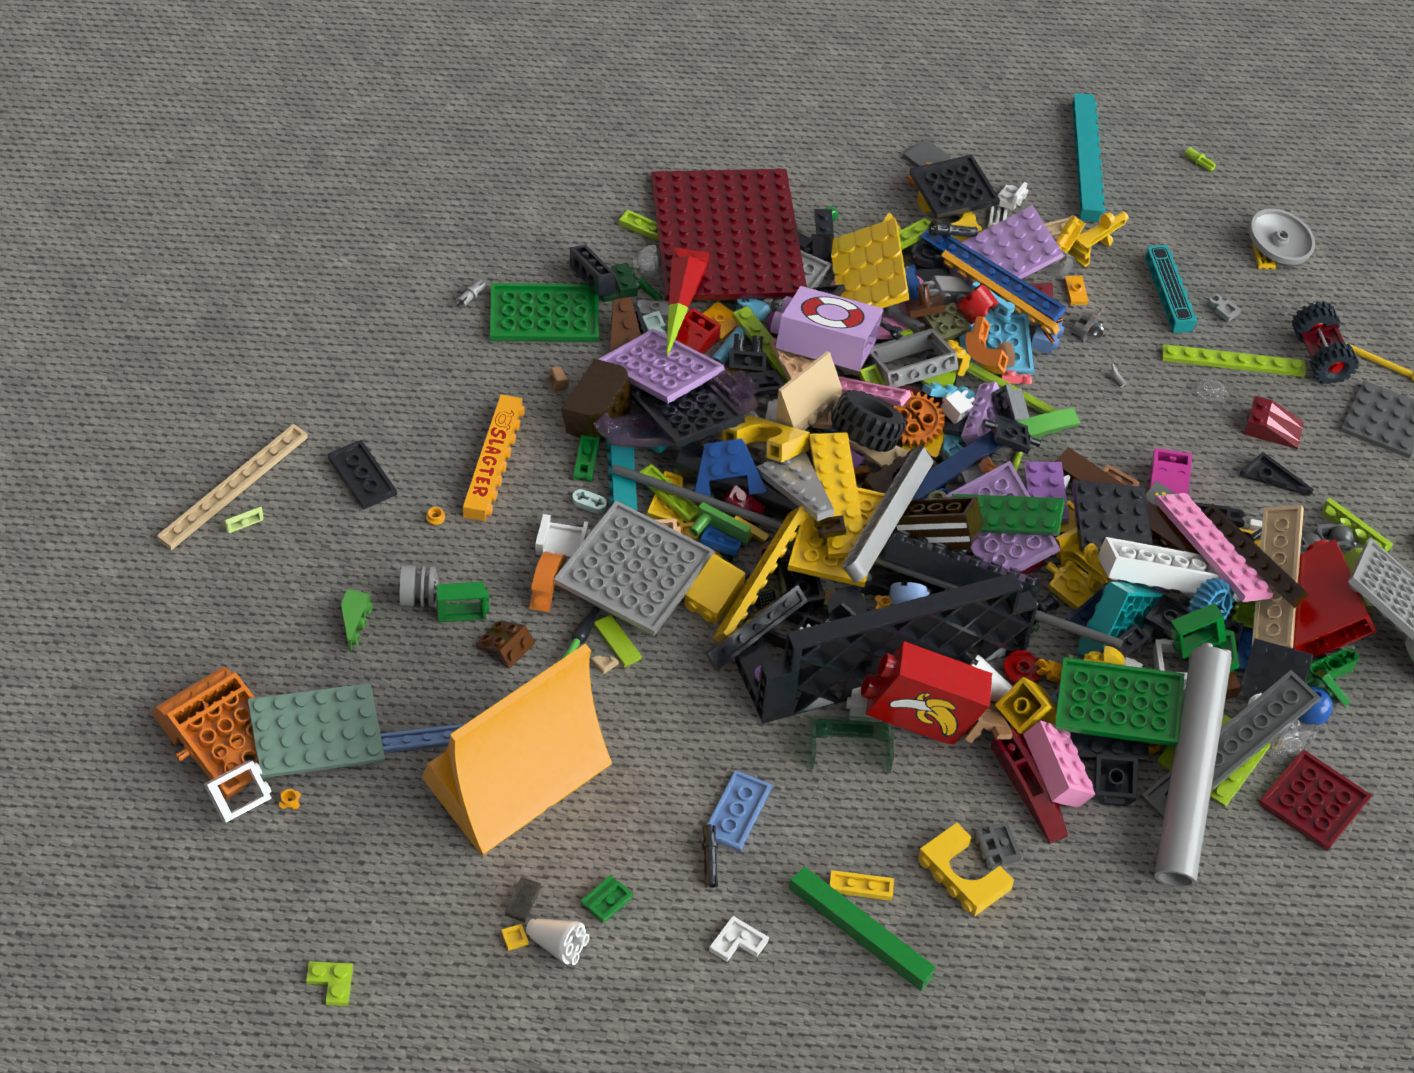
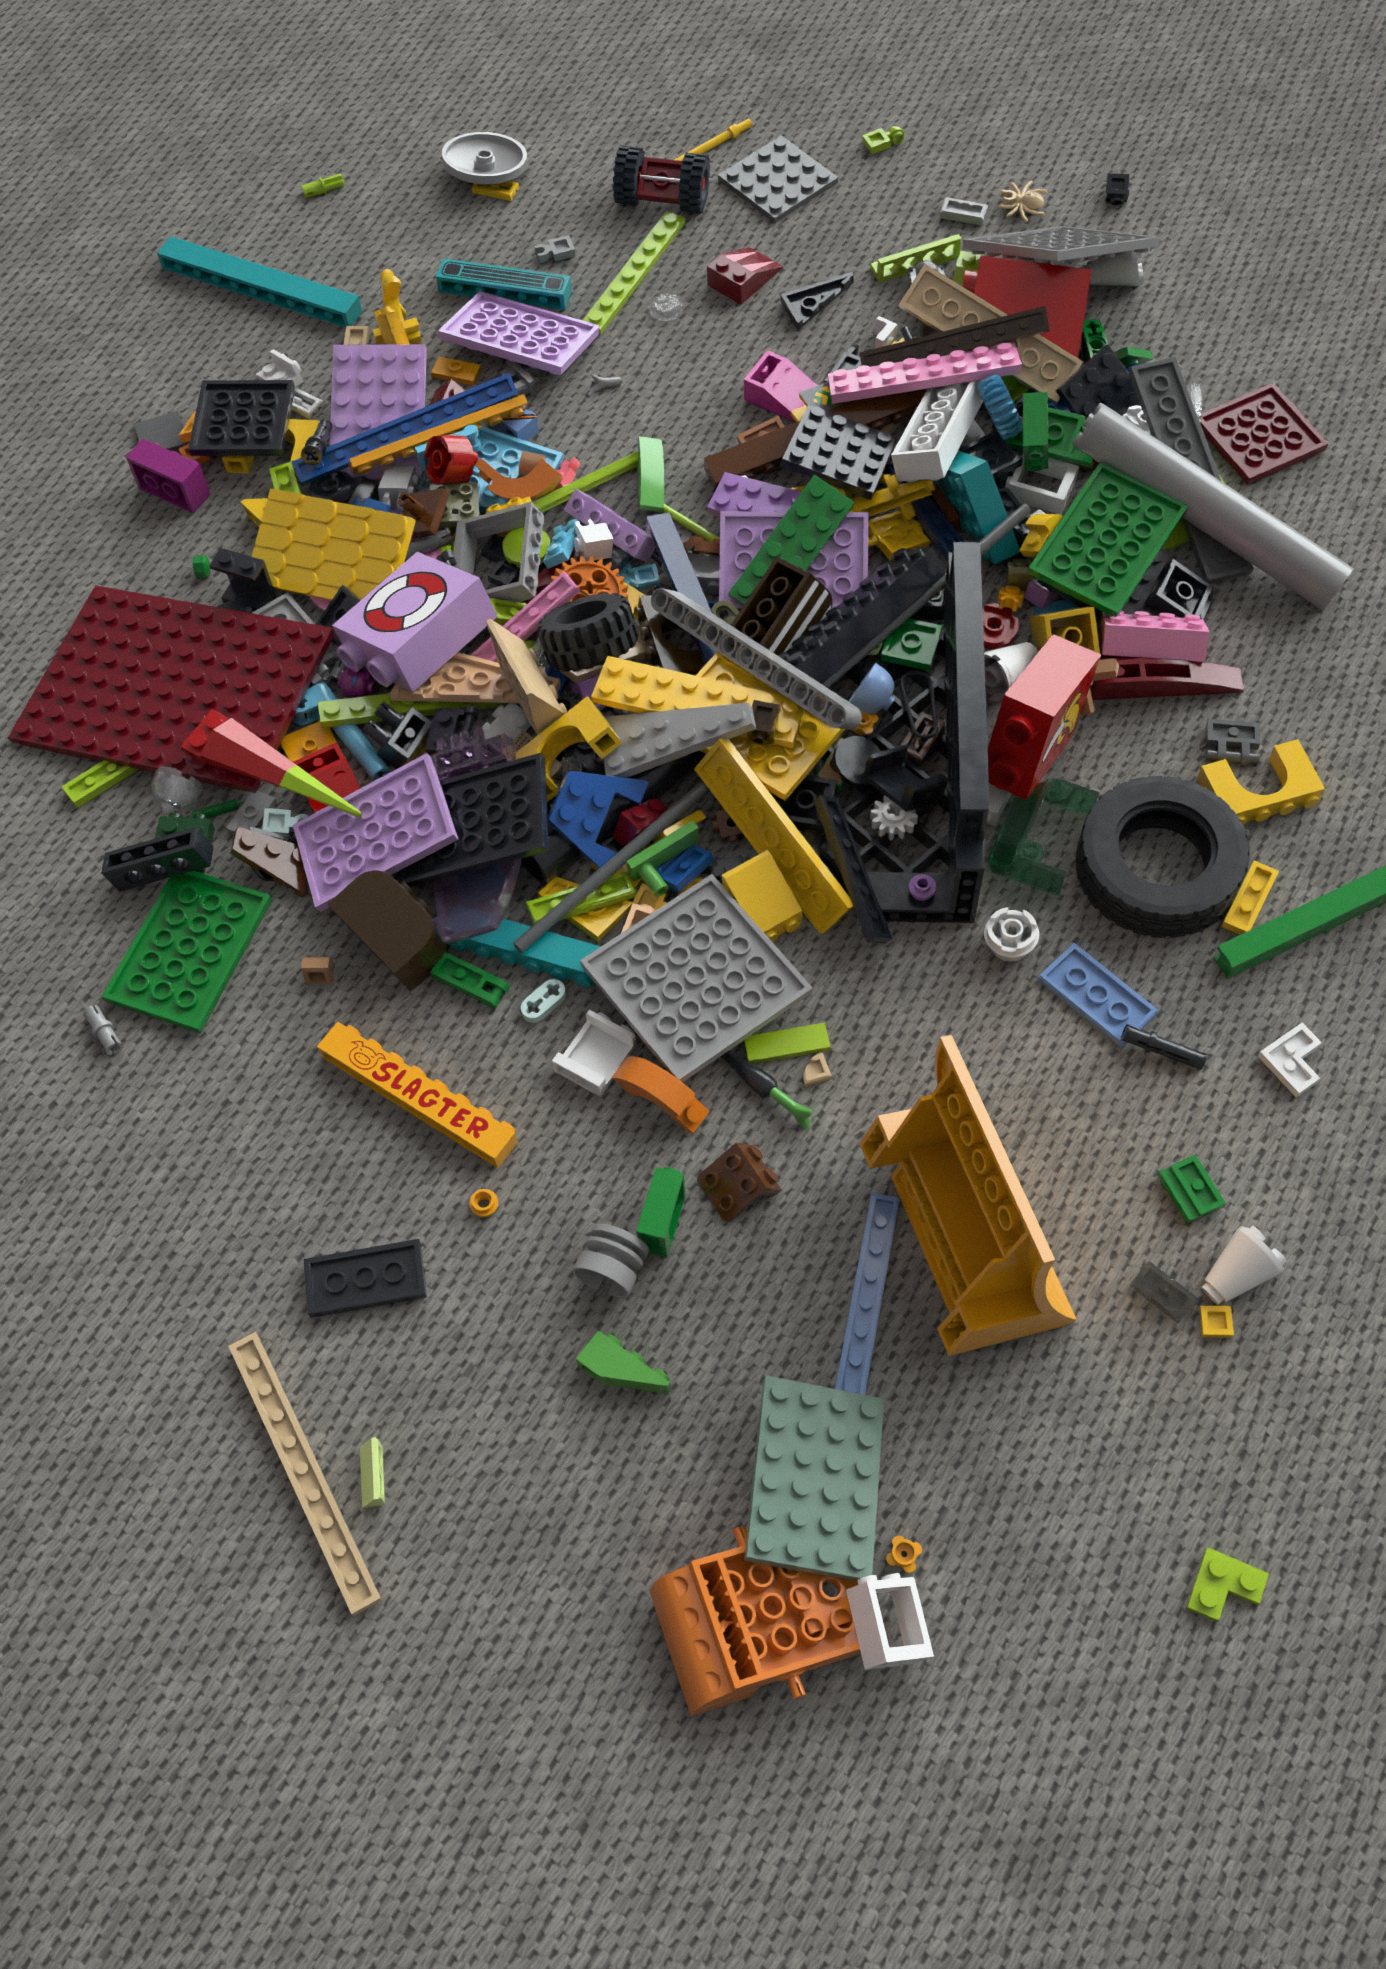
camera: 60 degrees left, 10 degrees up
black plate [982,413,1041,454] -> none
bracket [992,385,1030,422] -> none
none -> magenta brick [126,439,210,514]
none -> lavender plate [438,291,600,375]
none -> white cone [984,907,1039,962]
none -> black tyre [1075,776,1250,938]

